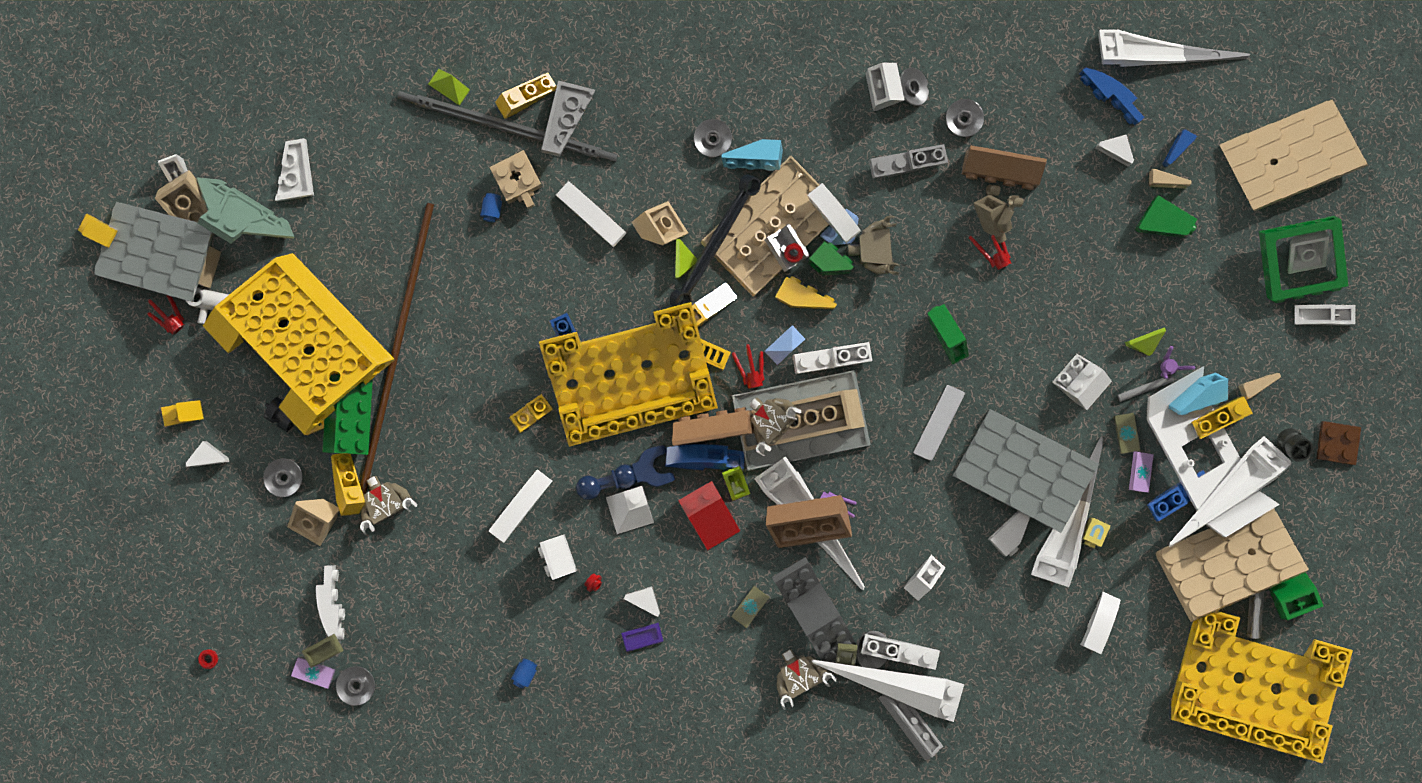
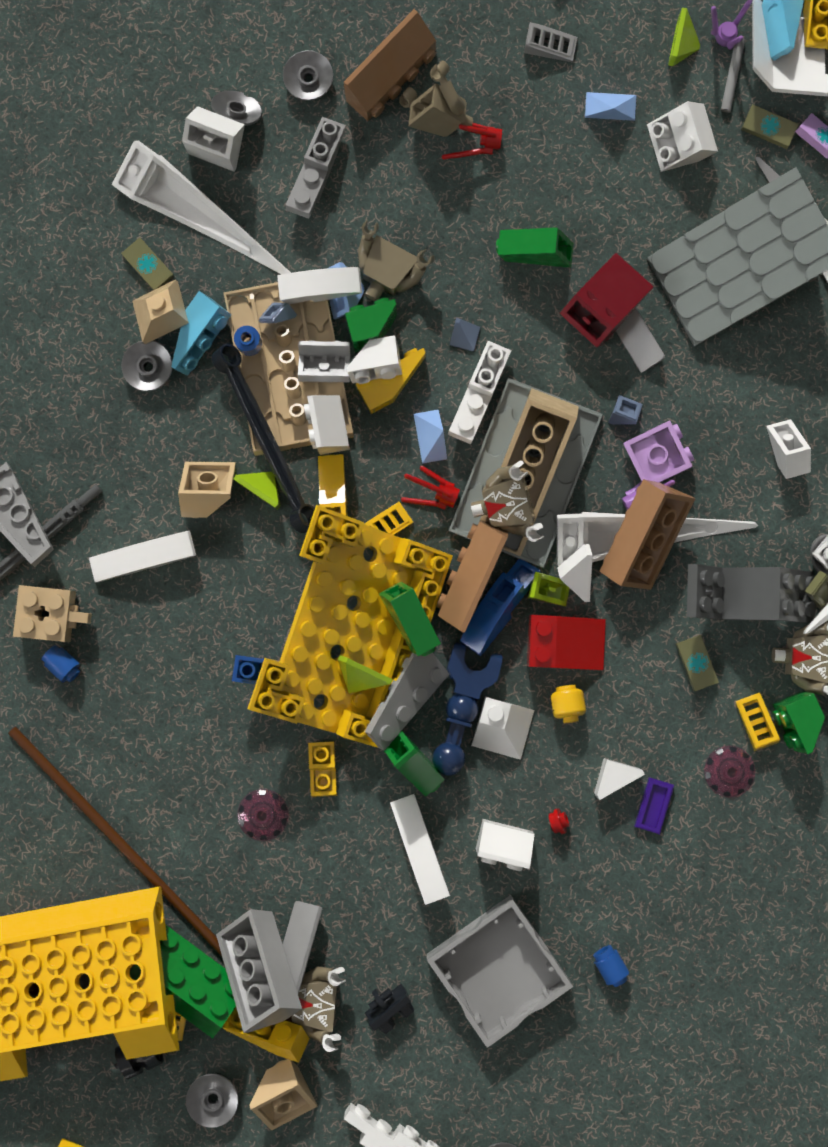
camera: 55 degrees left, 0 degrees up
red plate [784,243,803,263] -> none
white slope [988,511,1030,556] -> none
none -> white plate [112,141,291,275]
none -> olive tile [121,237,174,290]
none -> tan slope [133,280,189,344]
none -> light grey slope [216,909,302,1033]
none -> blue brick [234,325,262,356]
none -> clear pink dish [237,789,289,841]
none -> sand blue slope [258,303,297,323]
none -> light grey slope [283,901,323,994]
none -> white slope [304,395,350,455]
none -> lime slope [338,655,393,693]
none -> white slope [347,335,402,384]
none -> light grey wing [365,652,449,751]
none -> black hips [365,984,414,1034]
none -> green slope [379,582,441,656]
none -> green slope [385,731,445,797]
none -> light grey tile [427,895,573,1048]
none -> sand blue slope [449,318,480,352]
none -> light grey slope [524,22,578,62]
none -> yellow head [551,685,586,724]
none -> white slope [557,544,593,602]
none -> dark red slope [560,253,654,347]
none -> light blue slope [585,92,636,121]
none -> sand blue slope [608,395,642,424]
none -> lavender plate [623,420,694,483]
none -> clear pink dish [704,746,755,797]
none -> yellow slope [736,692,780,751]
none -> green slope [772,692,825,754]

